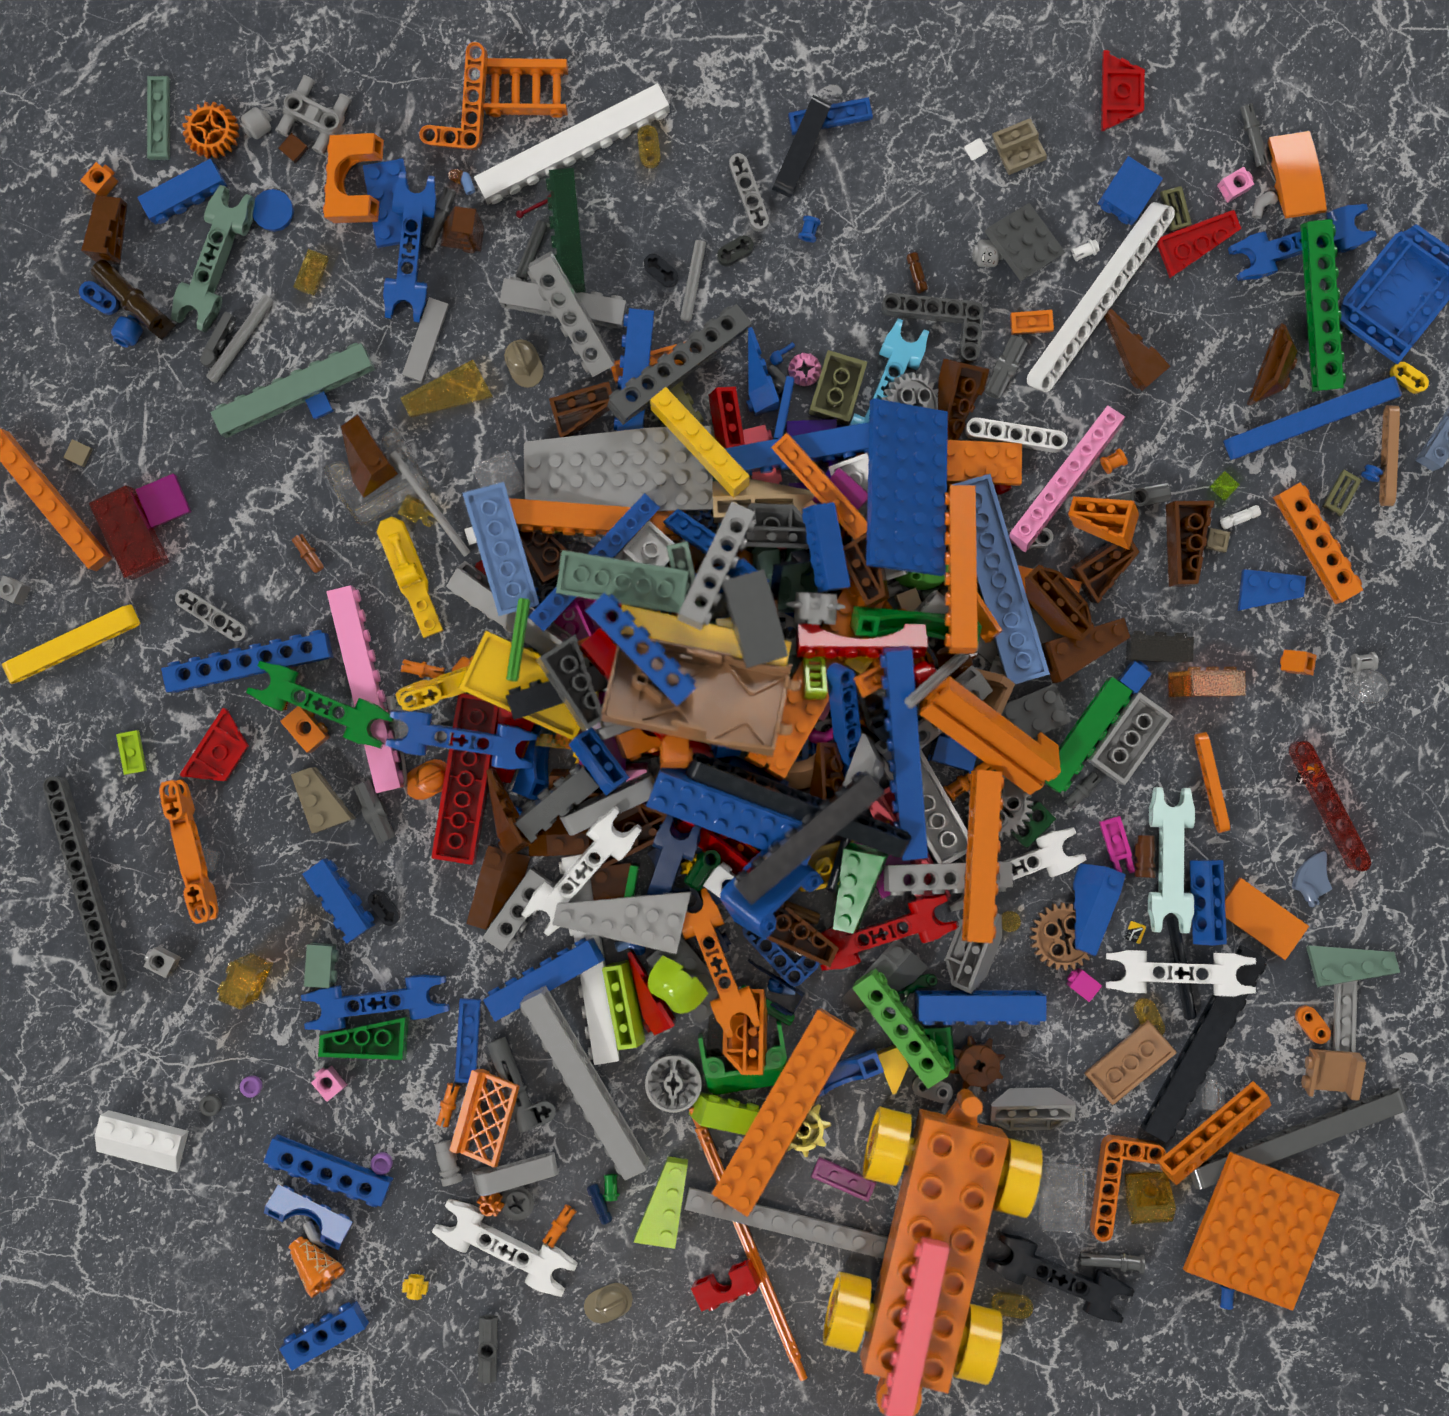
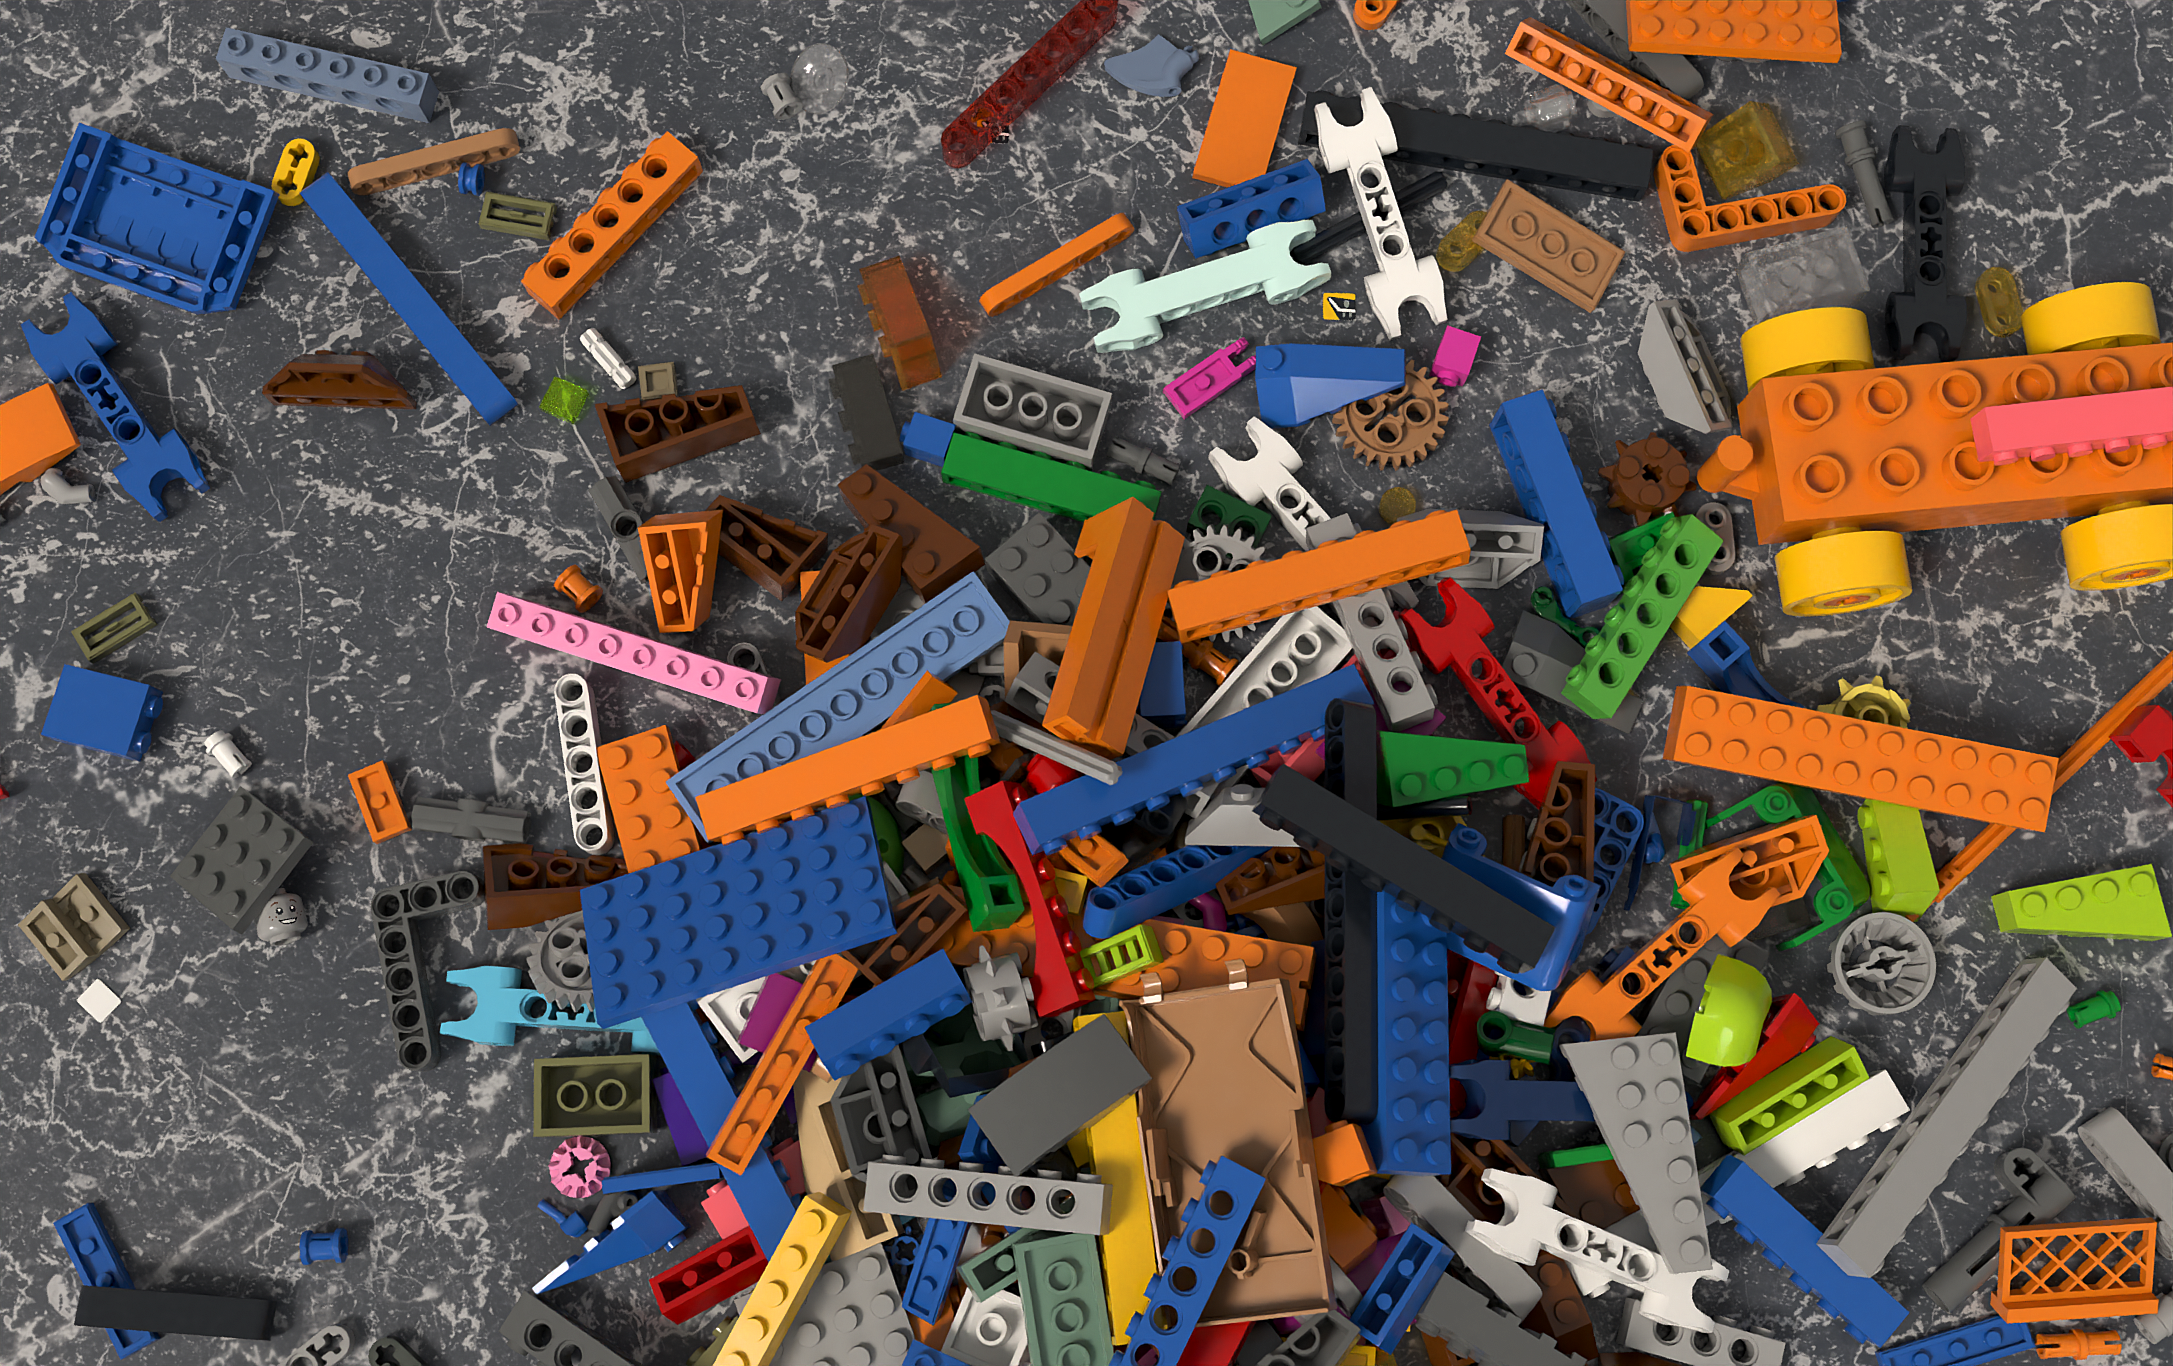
camera: 115 degrees left, 10 degrees down
dark blue axle [587,1183,612,1225] -> none
light grey plate [684,1187,888,1259] -> none
magenta tile [811,1157,876,1202] -> none
reddish brown axle [907,252,928,293] -> none
white beam [1027,202,1175,392] -> none
reddish brown wedge [1104,309,1171,391] -> none
reddish brown axle [1134,835,1156,878] -> none
red wing [1156,210,1241,278] -> none
bright pink brick [1217,167,1254,203] -> none
blue wing [1238,569,1306,611] -> none
orange brick [1280,650,1317,675] -> none
green brick [1300,219,1346,392] -> none

